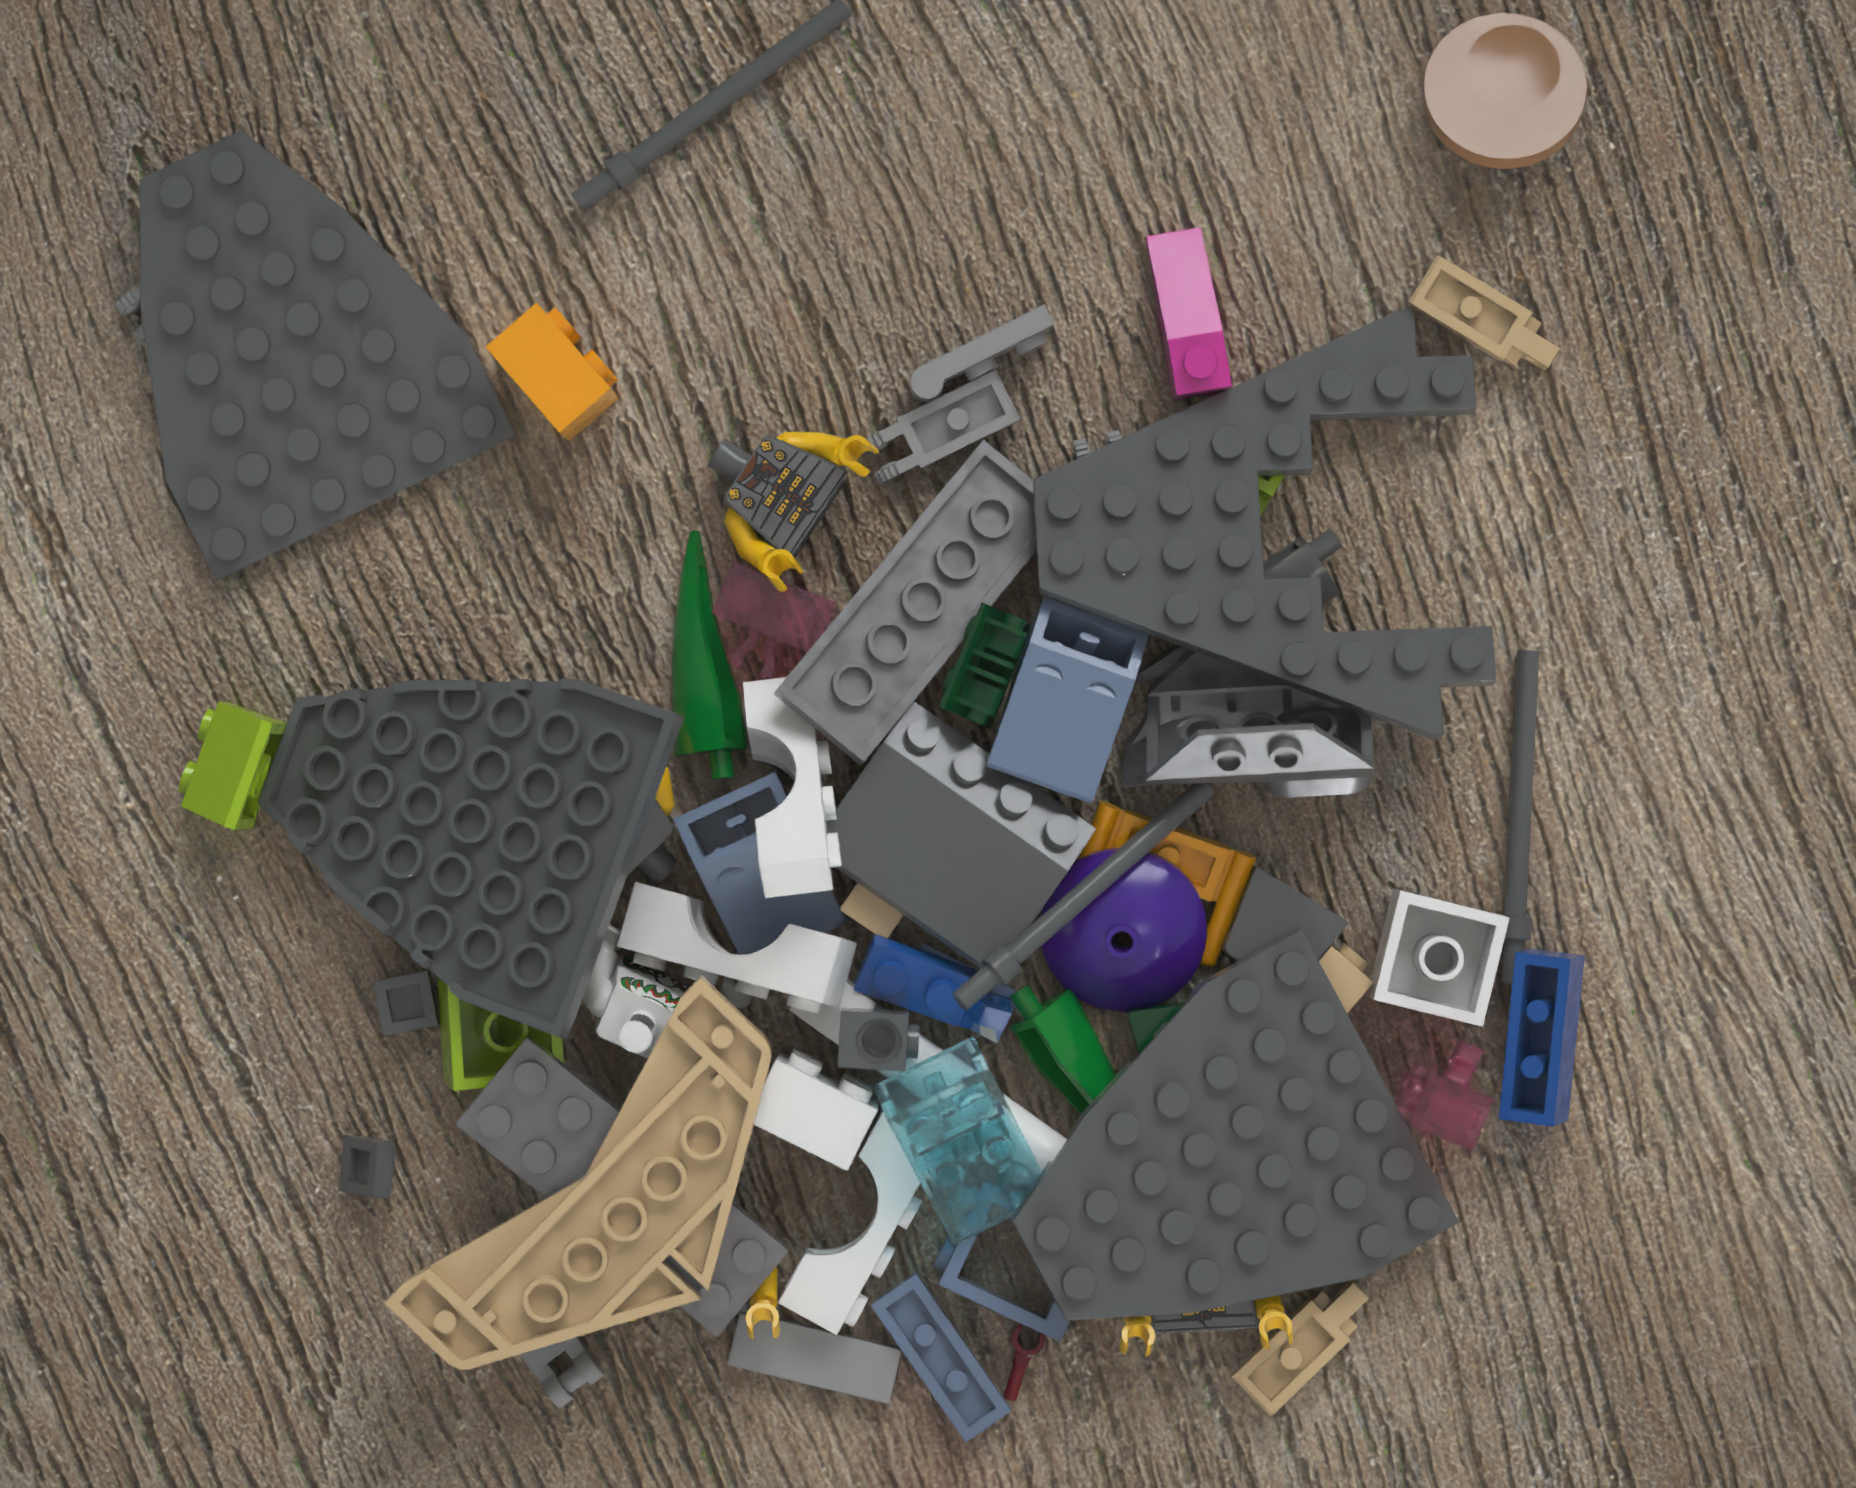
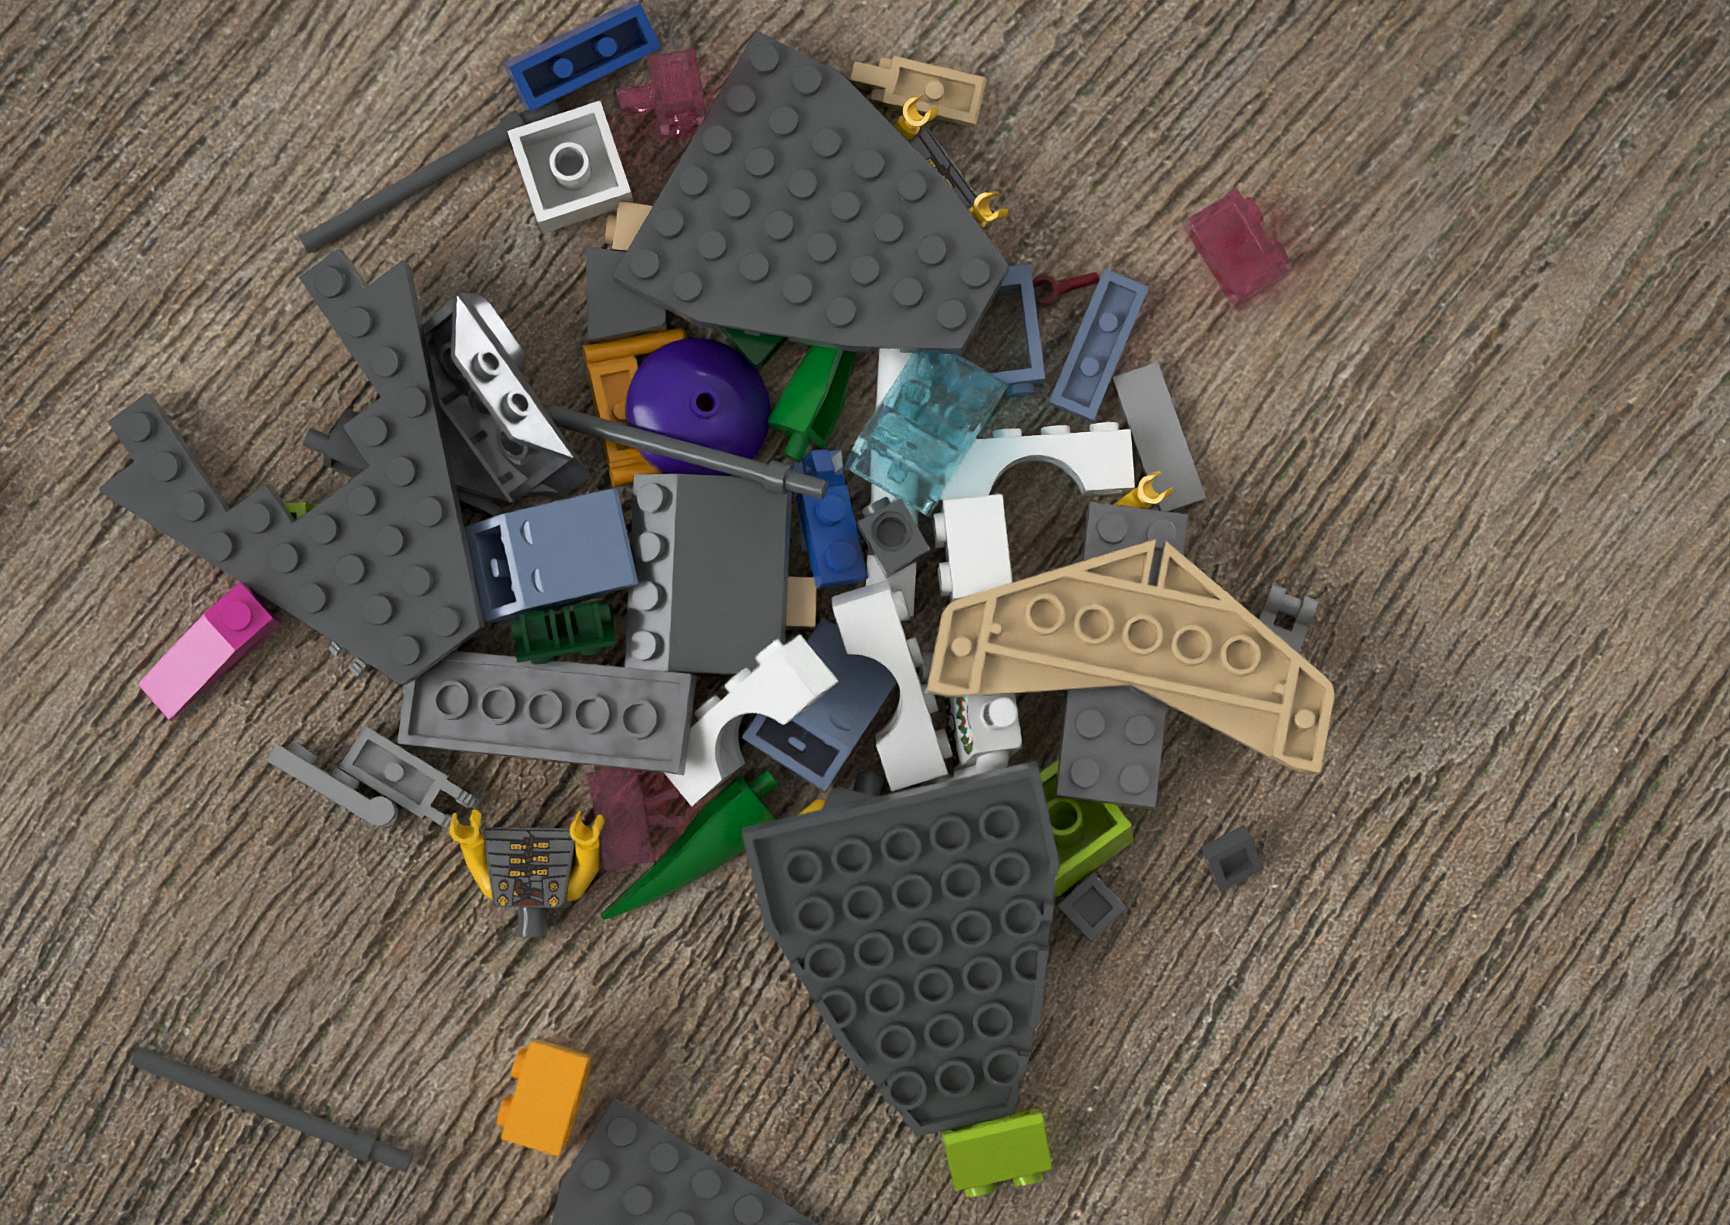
camera: 125 degrees left, 5 degrees down
tan hinge [1407,255,1560,371] -> none

